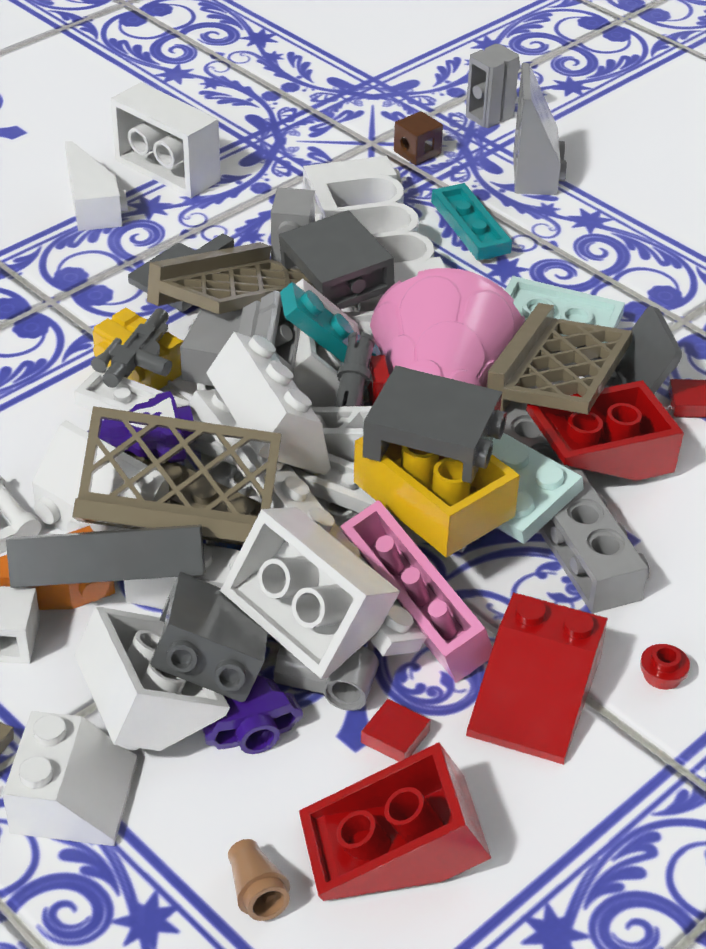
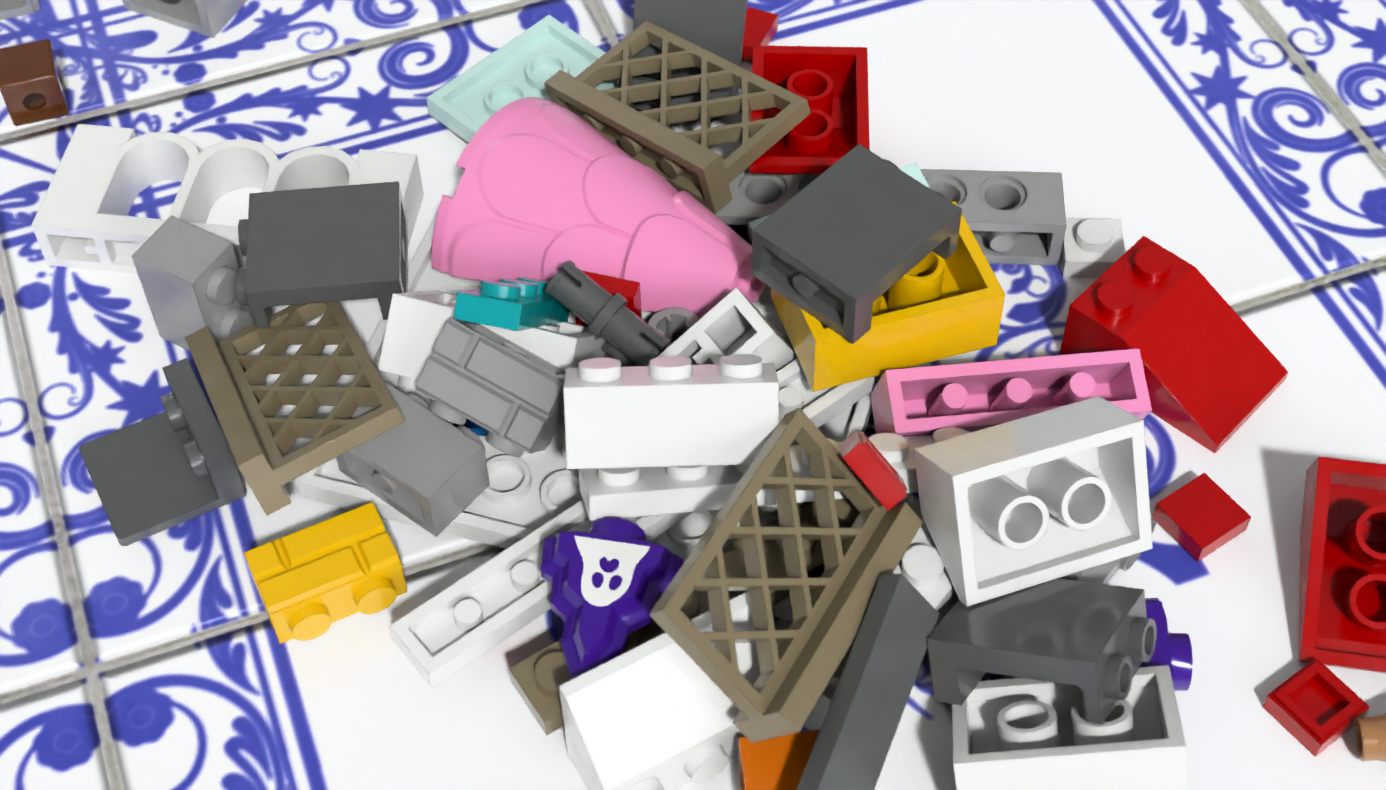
camera: 65 degrees left, 10 degrees up
dark grey piece [91,308,172,388] -> none
teal plate [431,183,512,261] -> none
red plate [640,644,690,690] -> none
none -> red tile [839,431,907,511]
none -> white plate [1060,217,1125,278]
none -> red tile [1262,657,1370,757]

